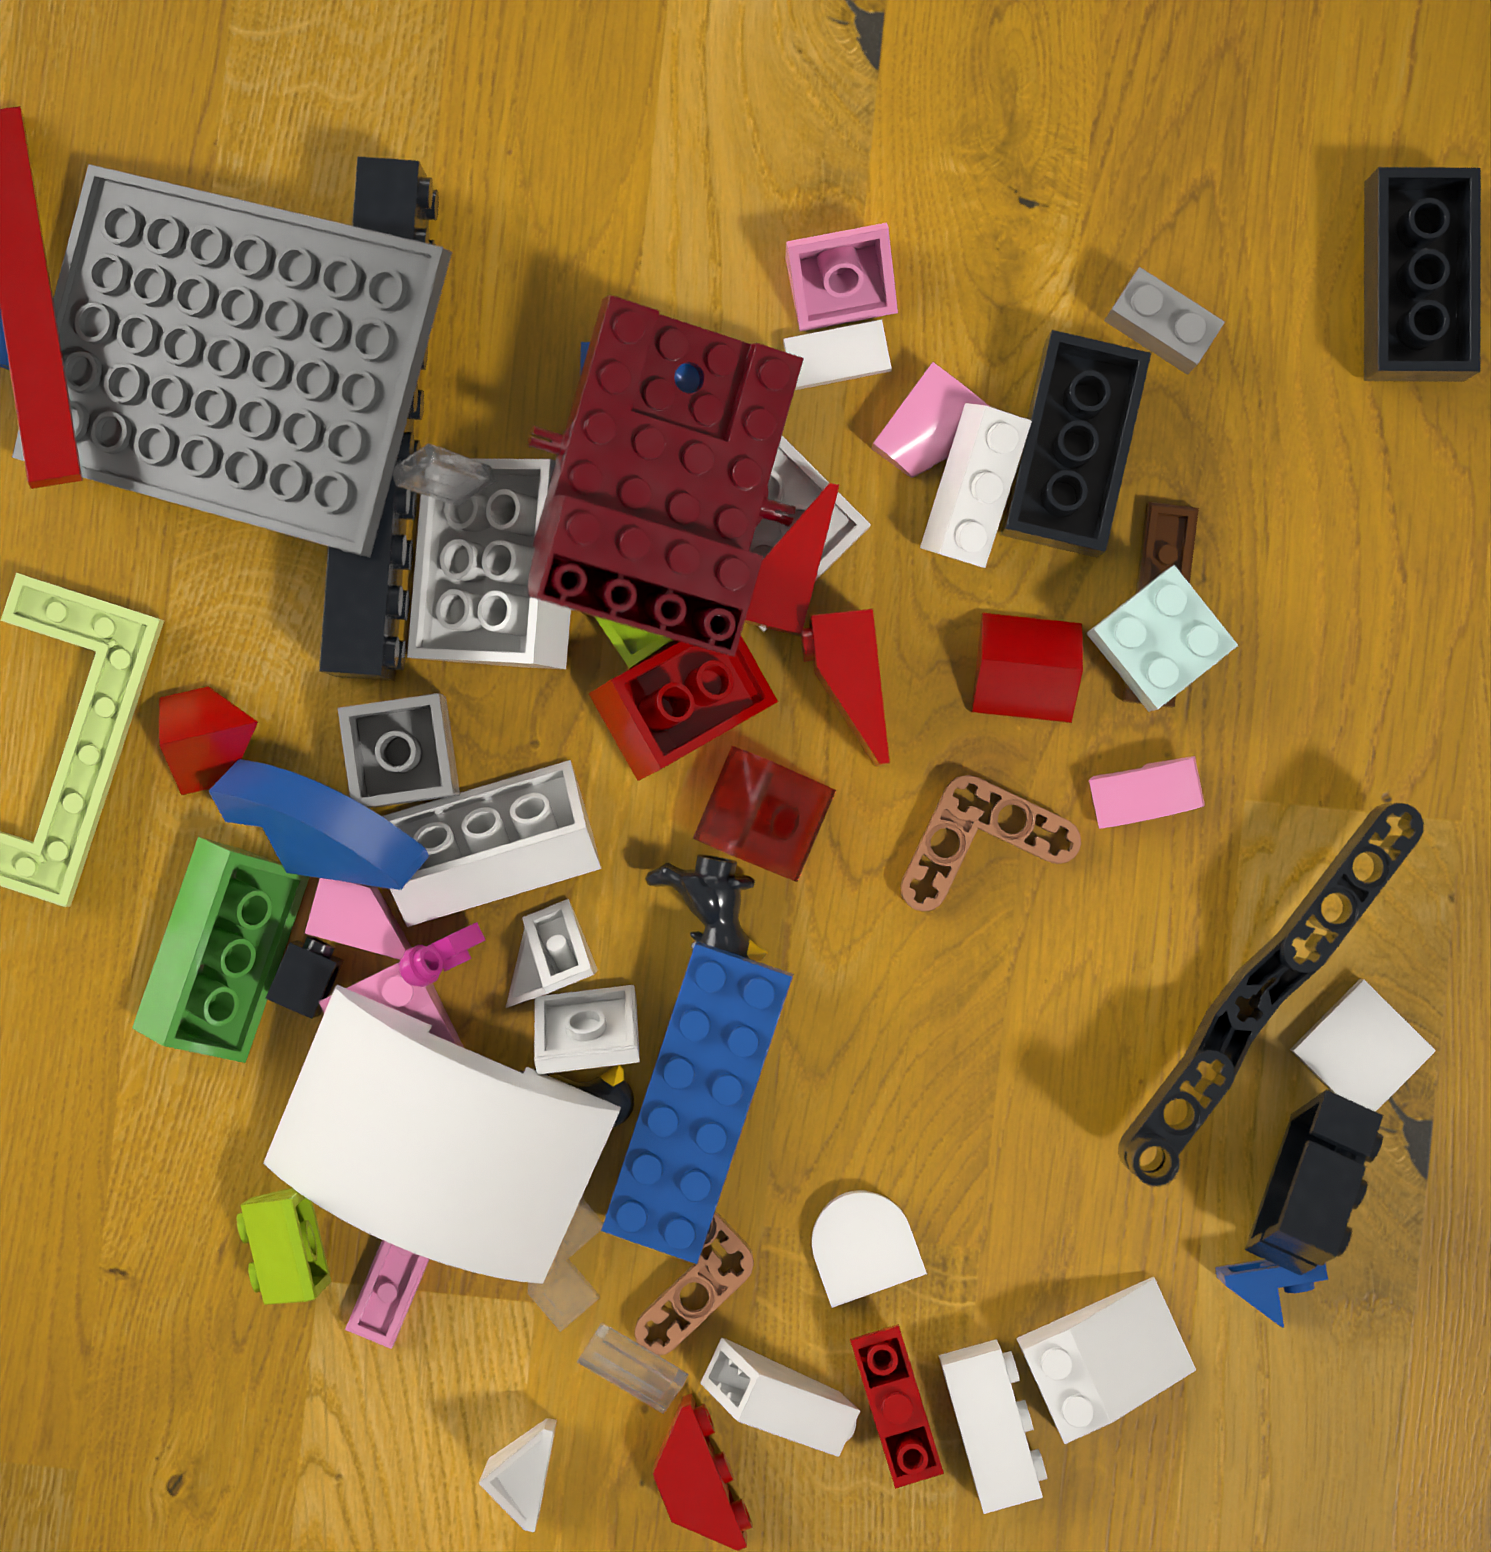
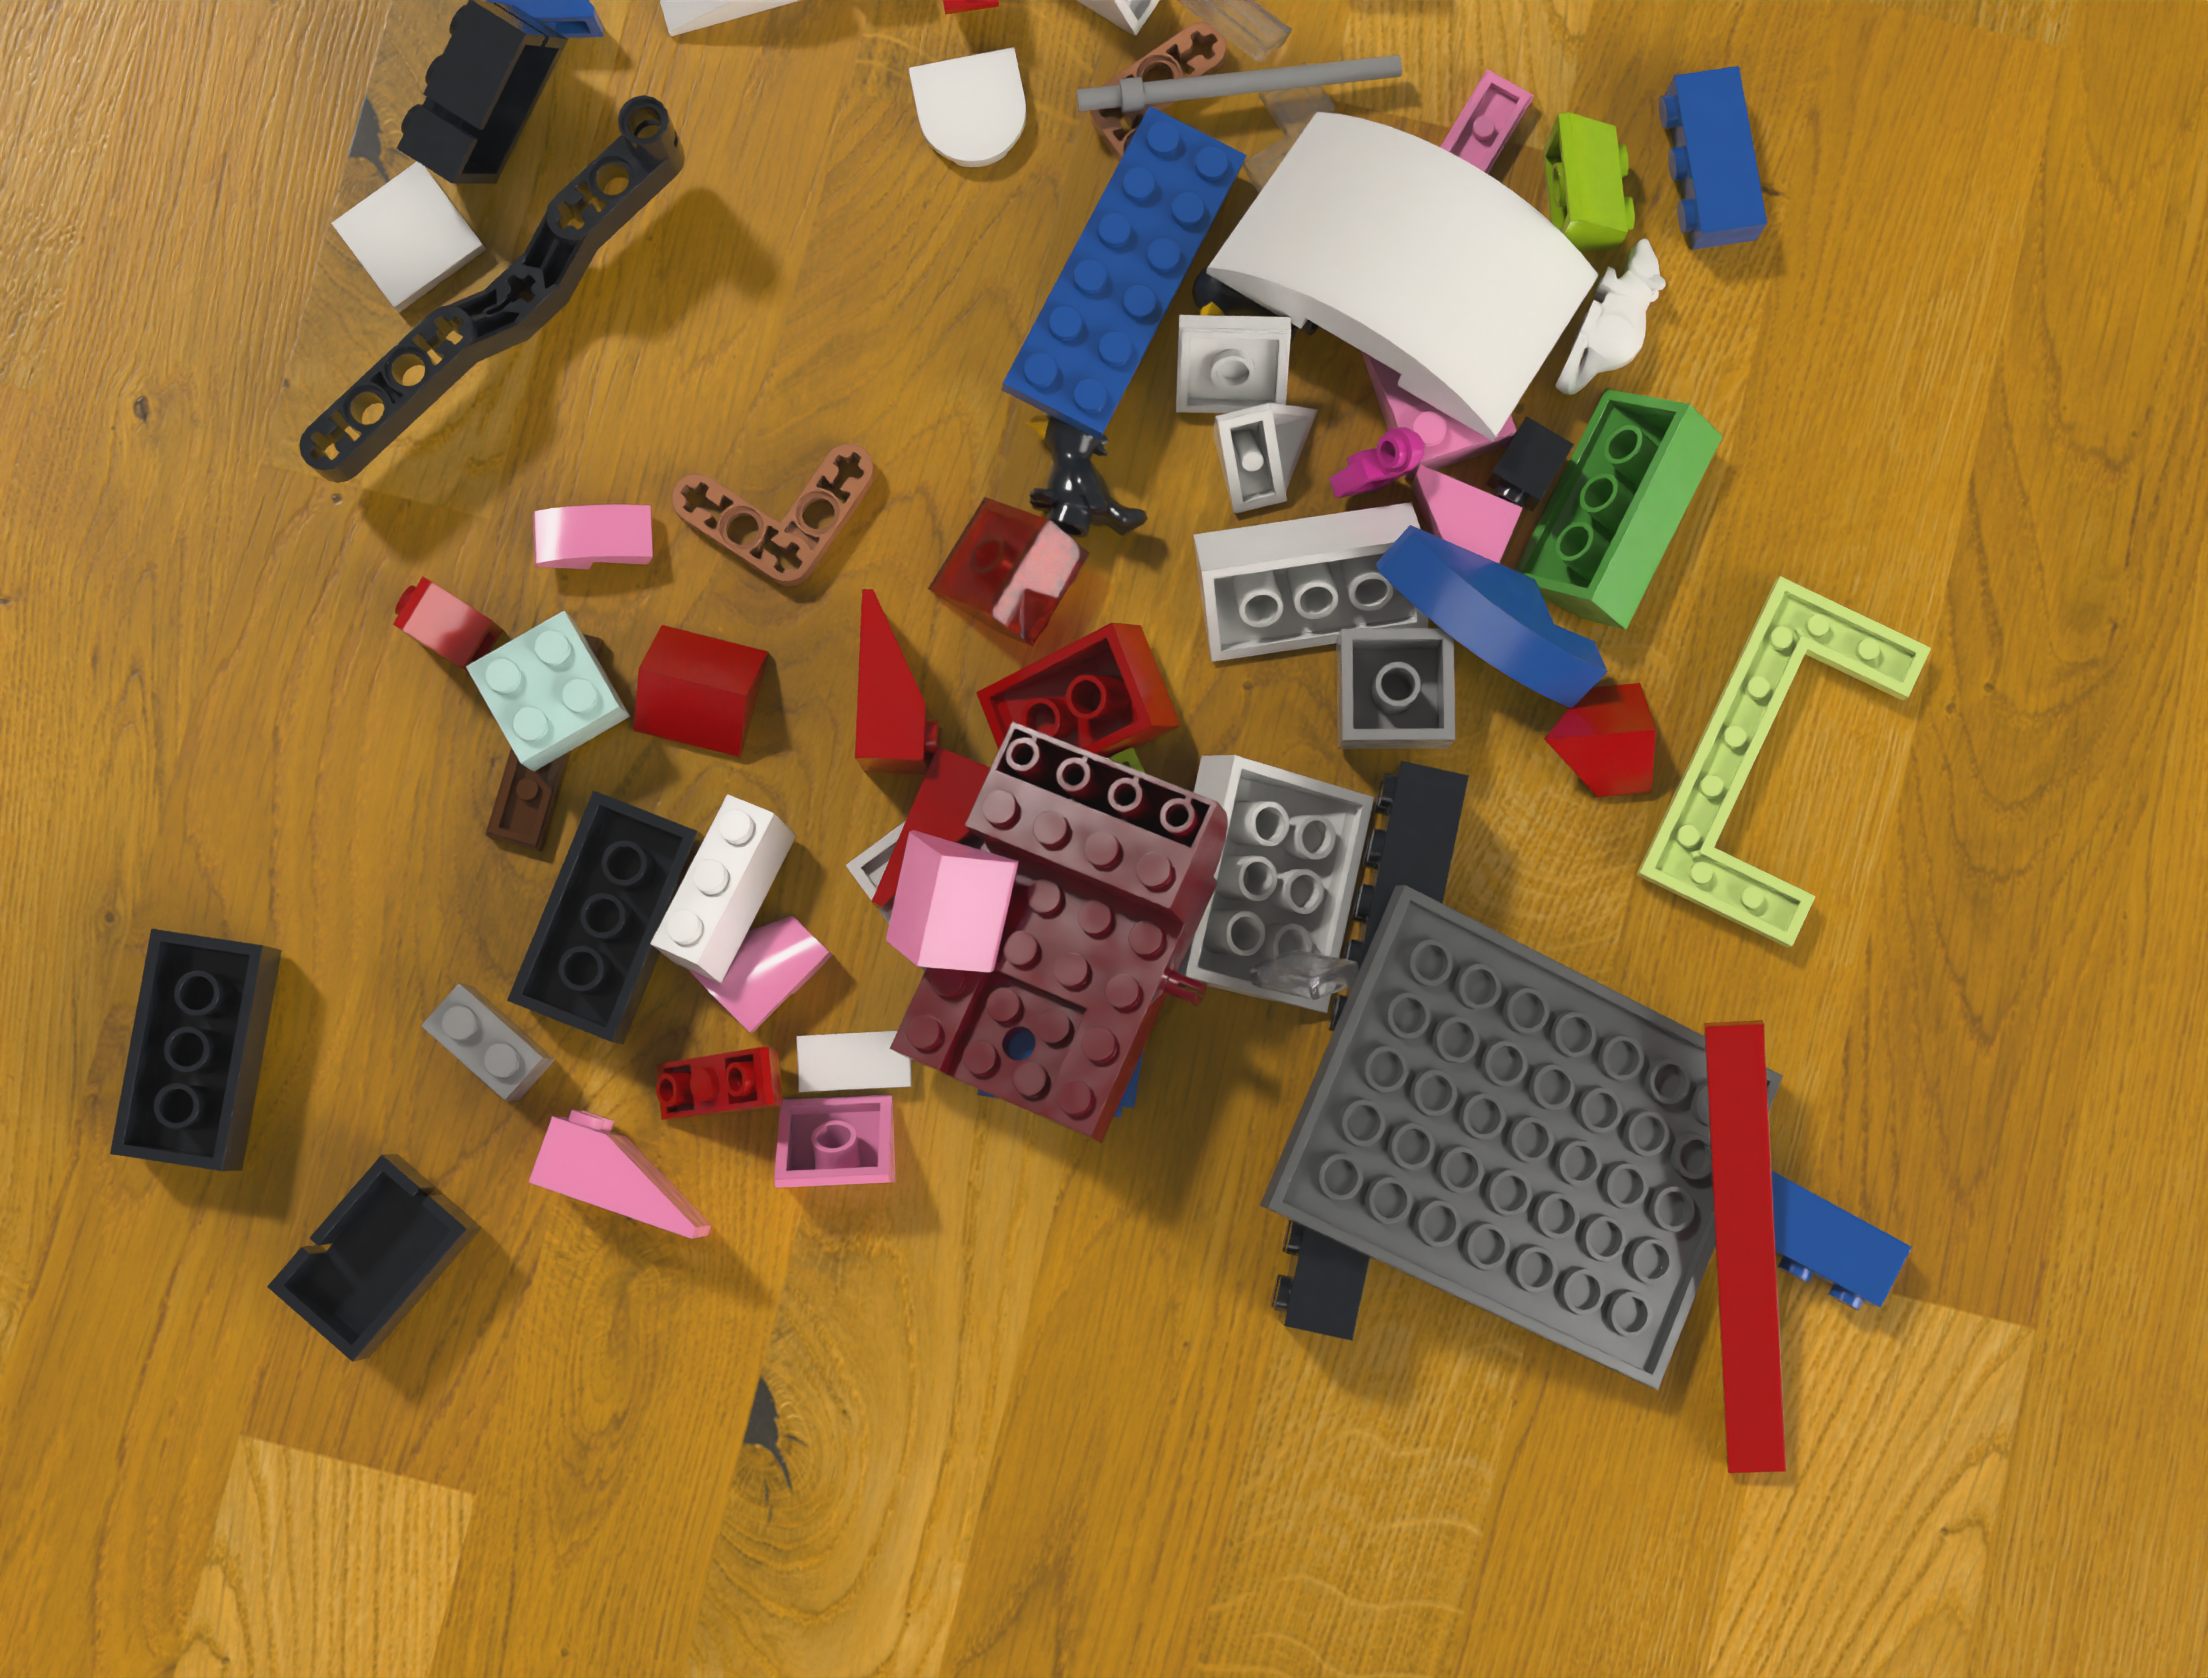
camera: 175 degrees left, 5 degrees down
none -> black piece [267,1154,482,1362]
none -> red slope [393,576,503,673]
none -> bright pink slope [529,1109,711,1239]
none -> red slope [656,1047,783,1120]
none -> bright pink slope [886,830,1019,972]
none -> light grey bar [1076,55,1402,113]
none -> white animal [1555,239,1665,395]
none -> blue brick [1659,66,1767,250]

